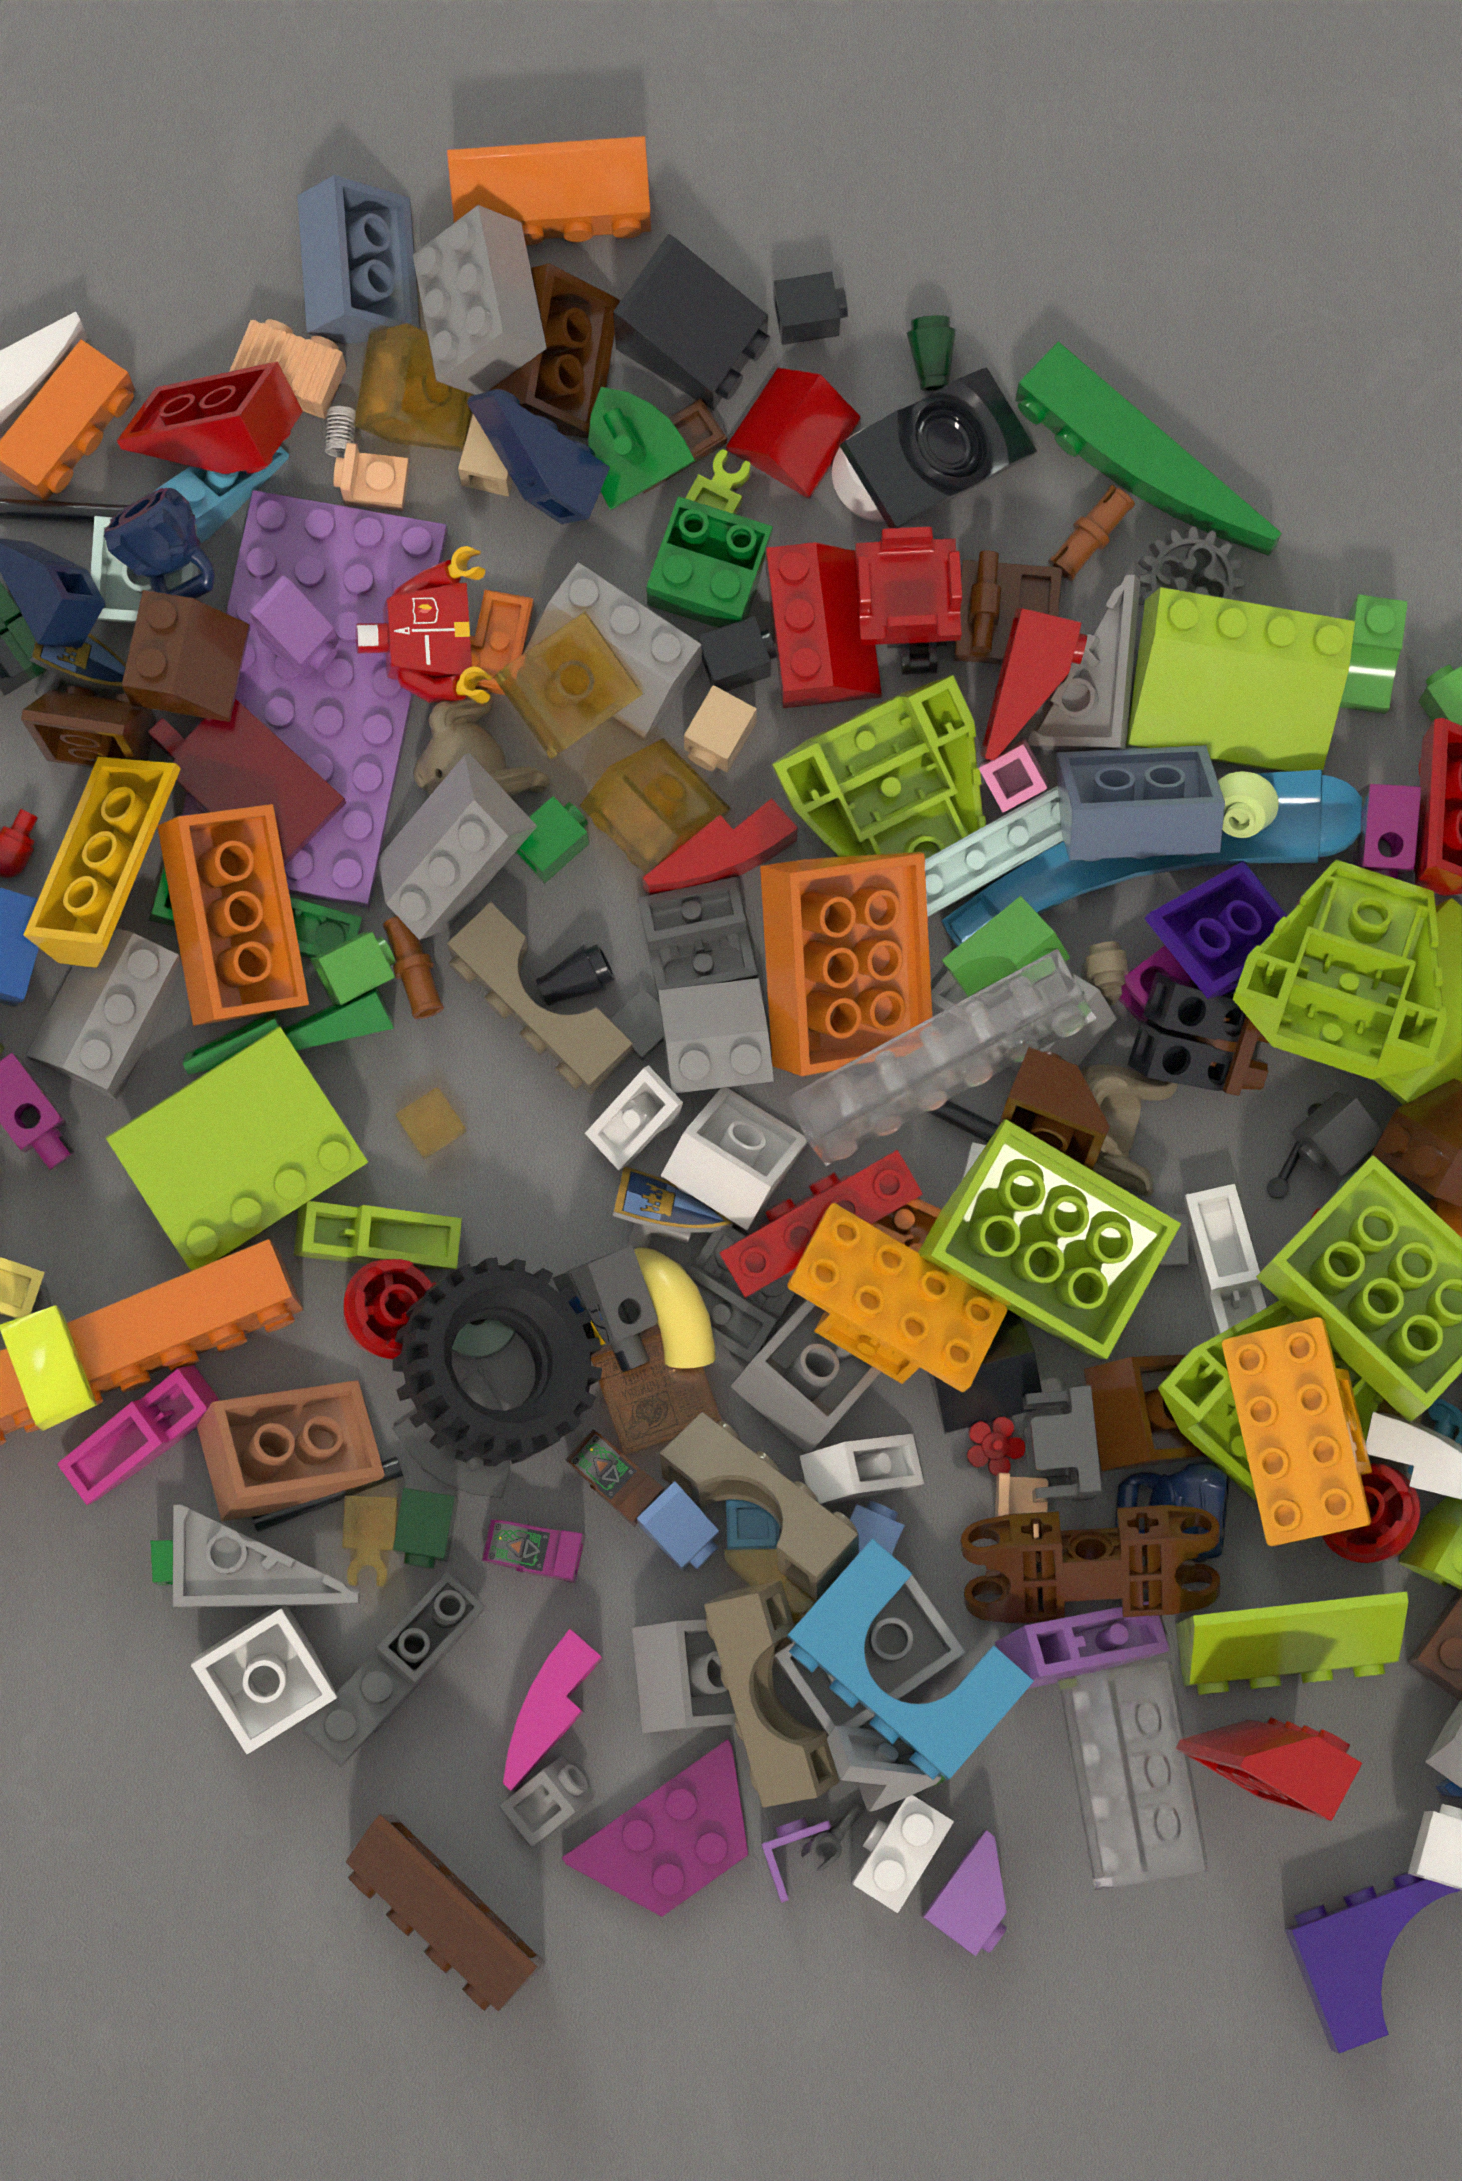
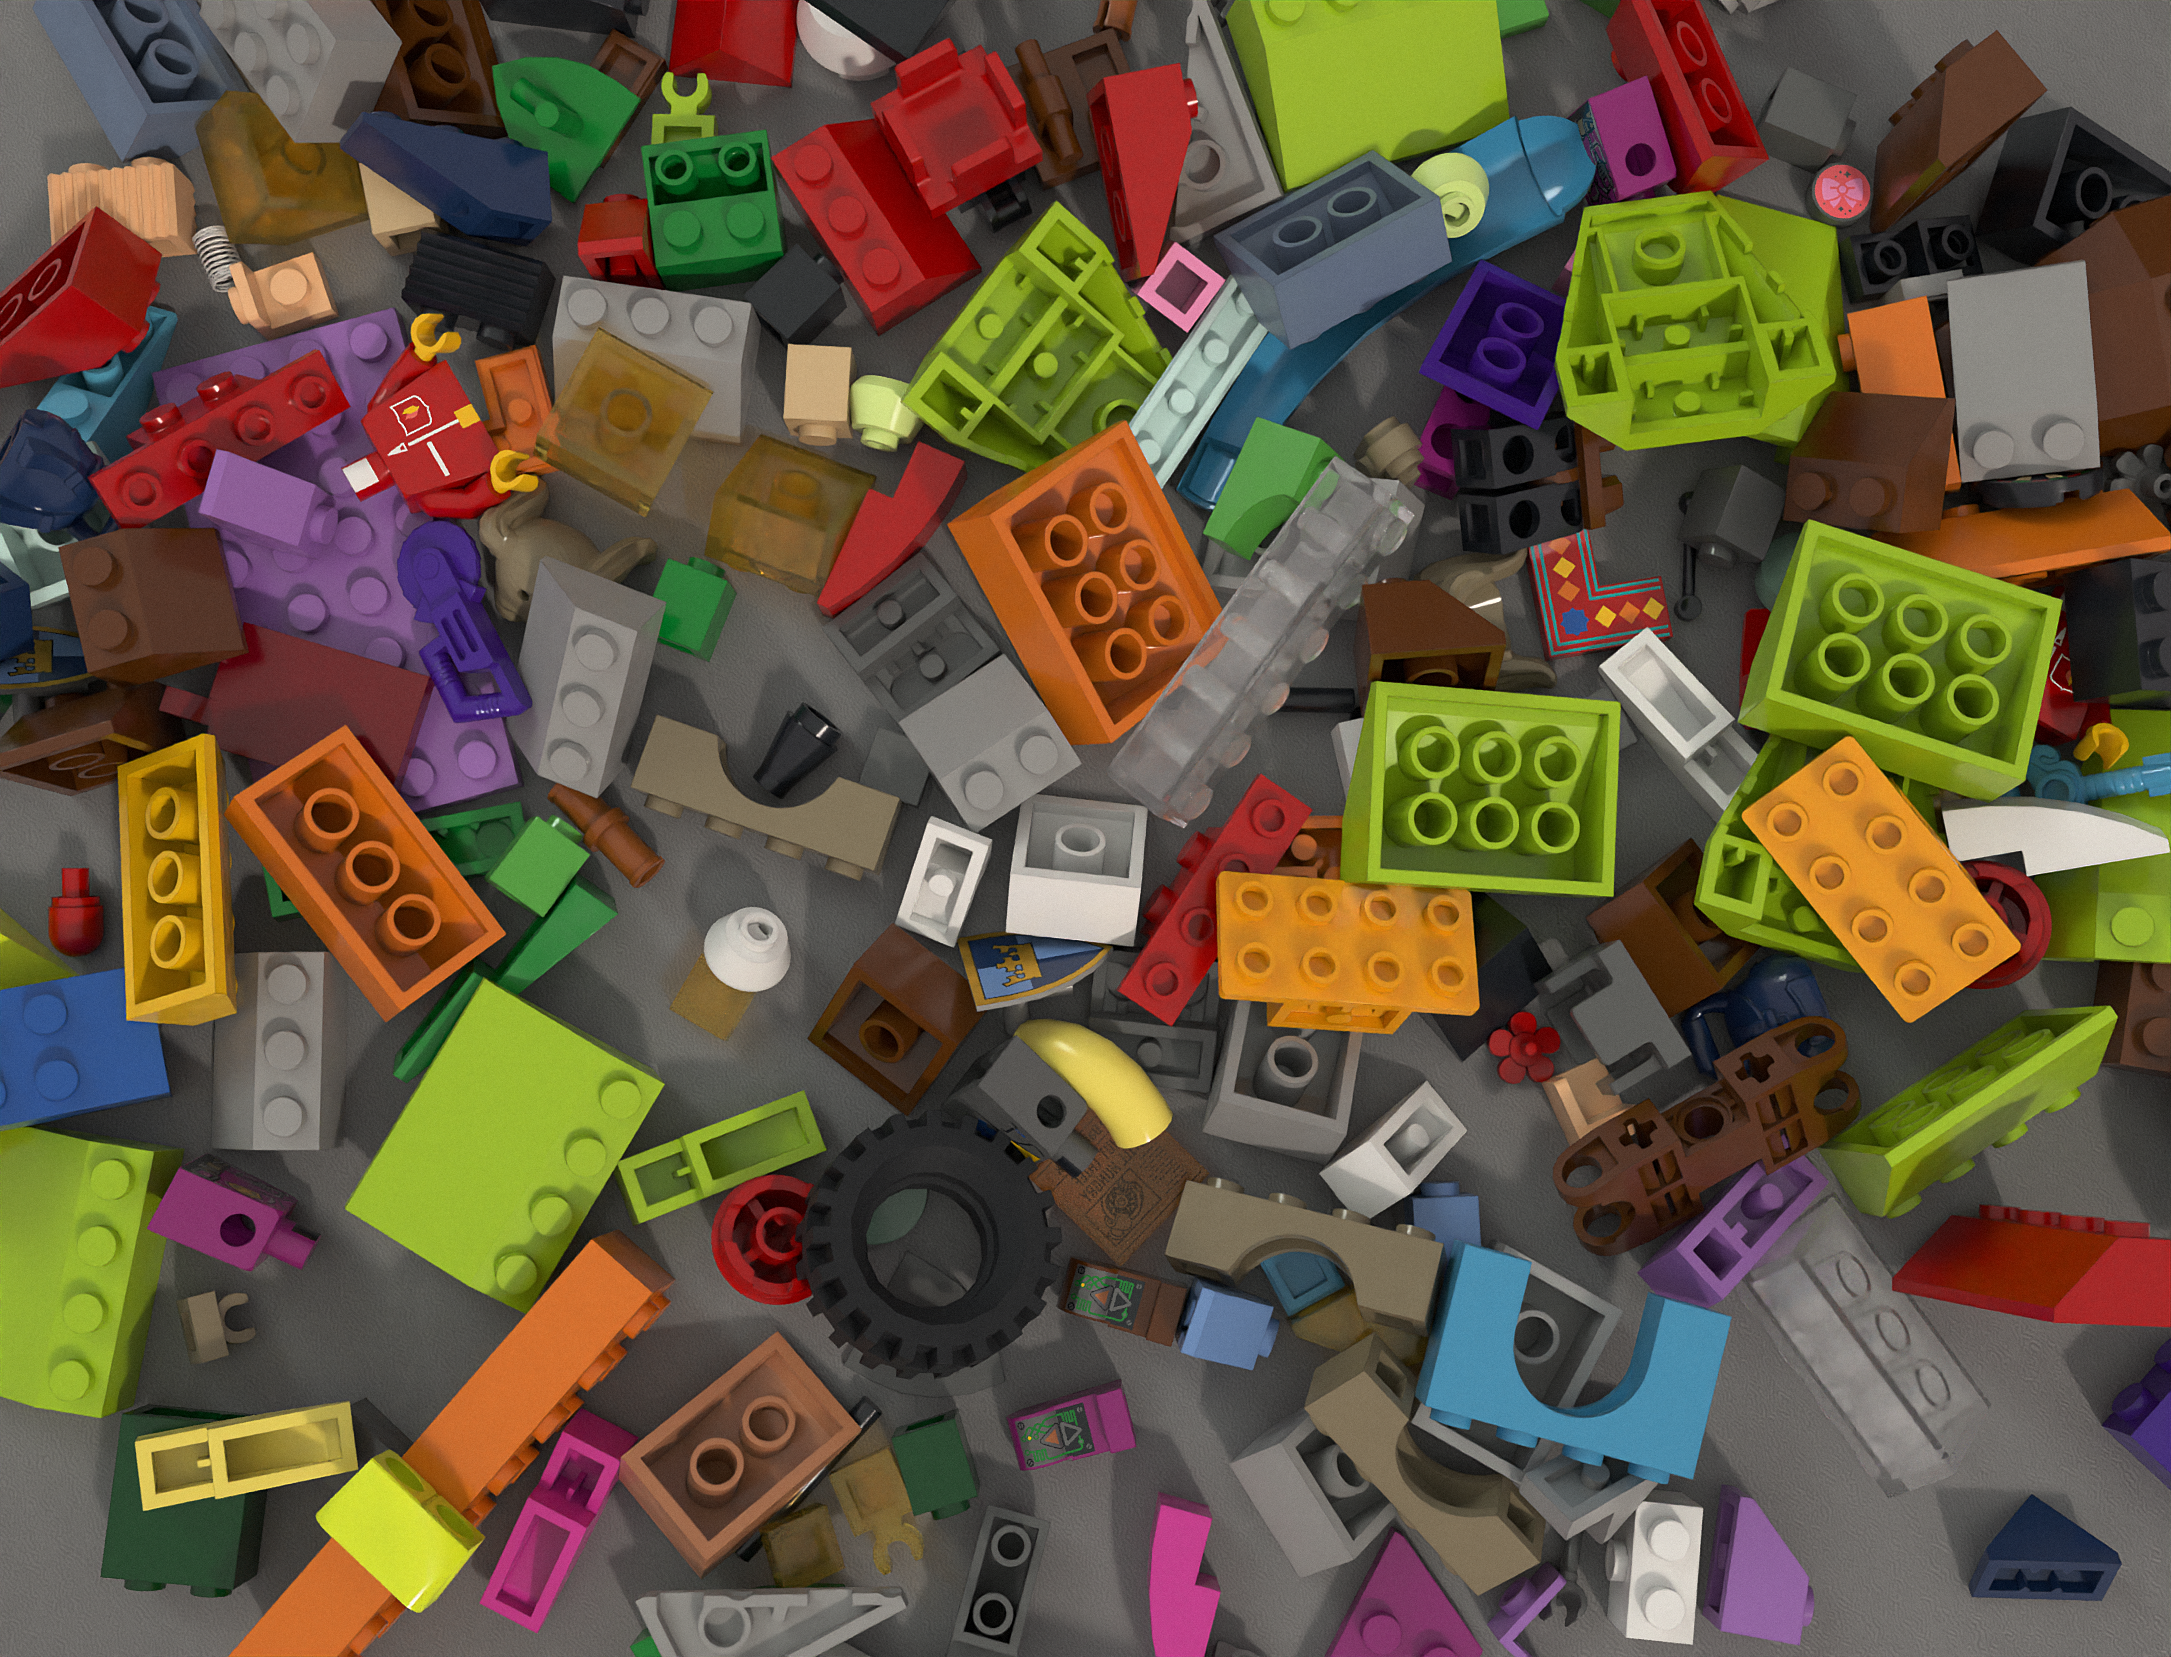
camera: 30 degrees left, 5 degrees up
none -> red bracket [87,349,351,529]
none -> dark purple piece [397,521,532,724]
none -> black brick [401,228,556,351]
none -> red slope [577,194,666,290]
none -> white cone [704,907,791,992]
none -> clear yellow plate [759,1502,846,1588]
none -> reddish brown slope [807,923,988,1117]
none -> yellowish green cone [850,375,925,452]
none -> red tile [1526,529,1673,661]
none -> dark blue slope [1968,1494,2122,1601]

